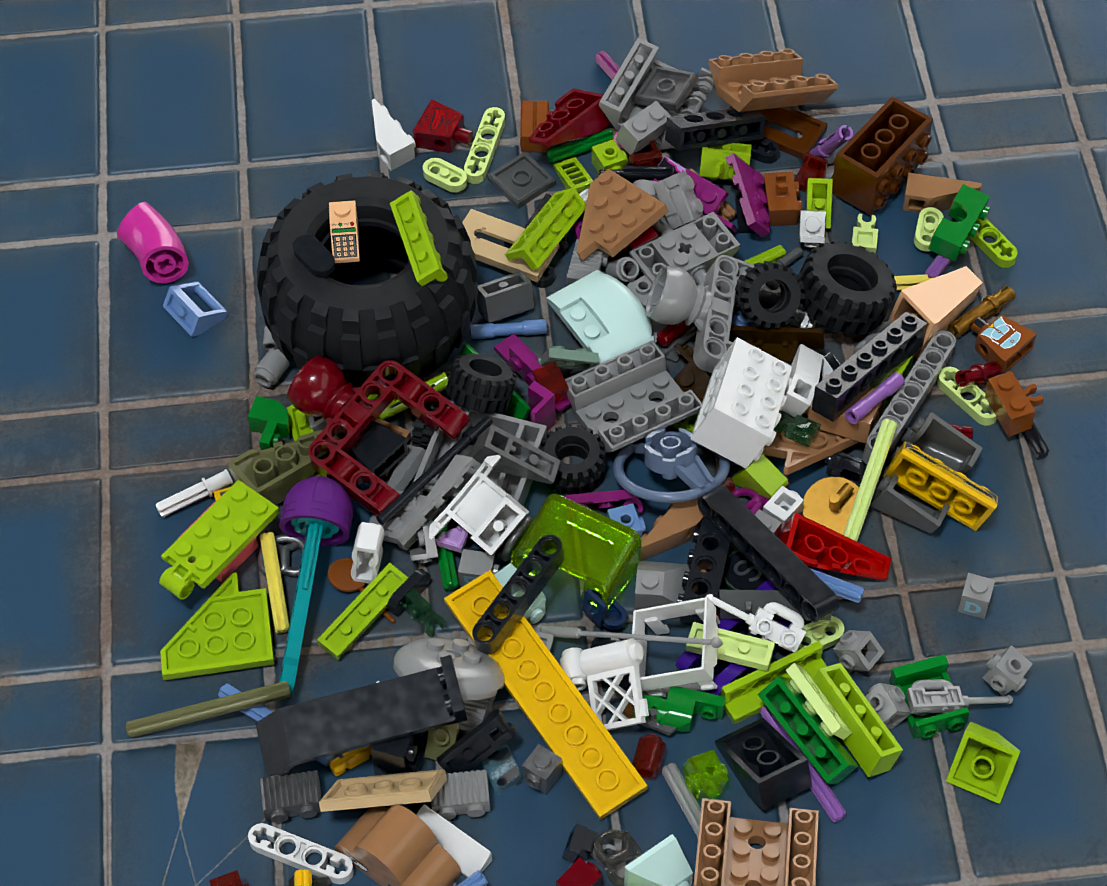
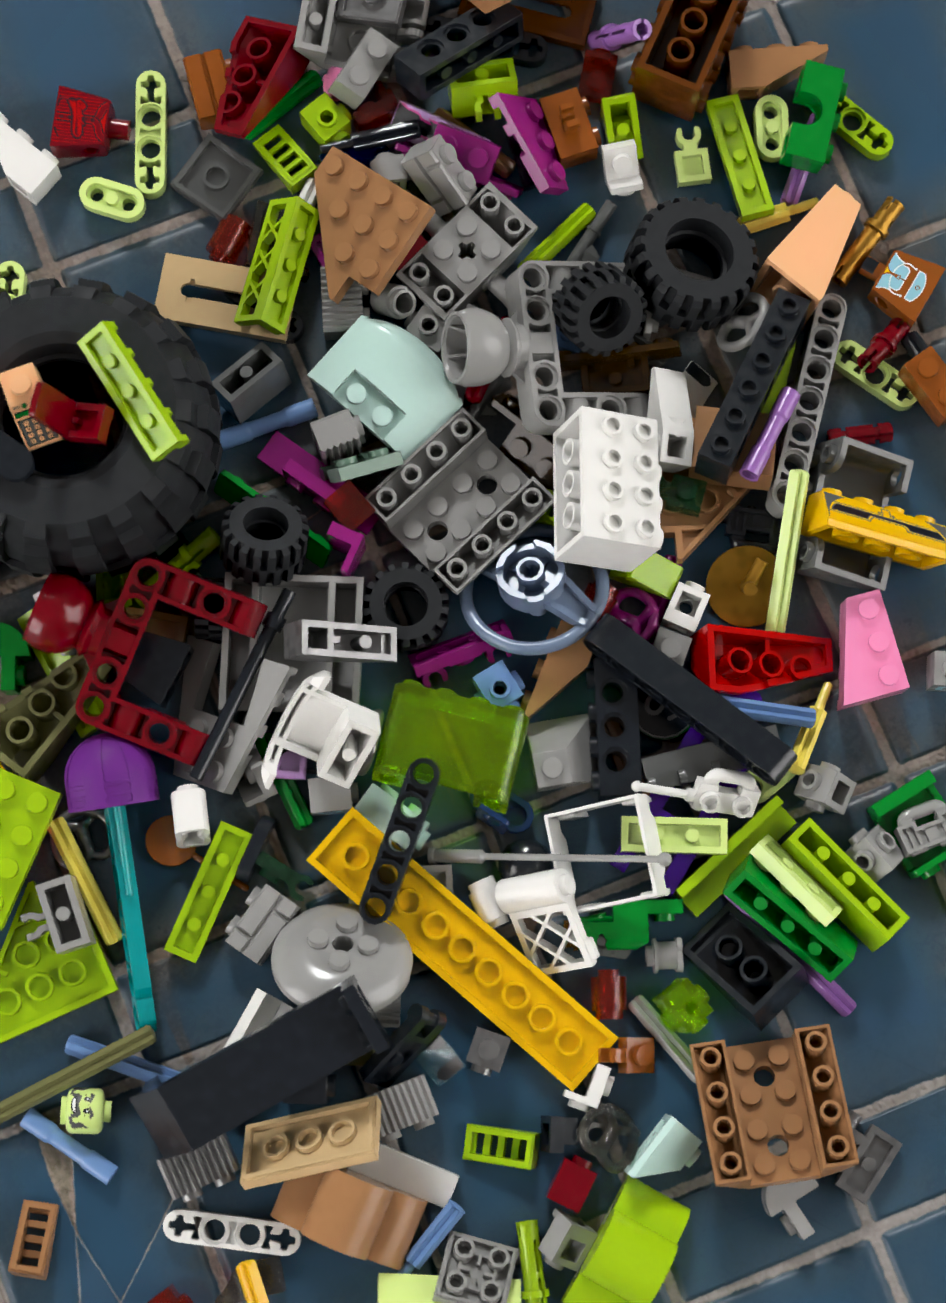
camera: 20 degrees left, 25 degrees up
none -> medium nougat slope [8,1199,60,1280]
none -> medium blue piece [19,1108,119,1185]
none -> light grey brick [20,874,97,955]
none -> dark red bracket [28,382,114,444]
none -> yellowish green head [60,1087,112,1134]
none -> clear red brick [206,214,251,265]
none -> light grey brick [225,884,302,966]
none -> light grey brick [310,408,366,466]
none -> lime slope [462,1123,541,1170]
none -> white bracket [562,1063,615,1112]
none -> dark orange plate [598,1037,654,1073]
none -> light grey brick [645,937,684,974]
none -> lime plate [705,93,775,223]
none -> light yellow axle [788,682,833,775]
none -> bright pink wedge [837,589,910,711]

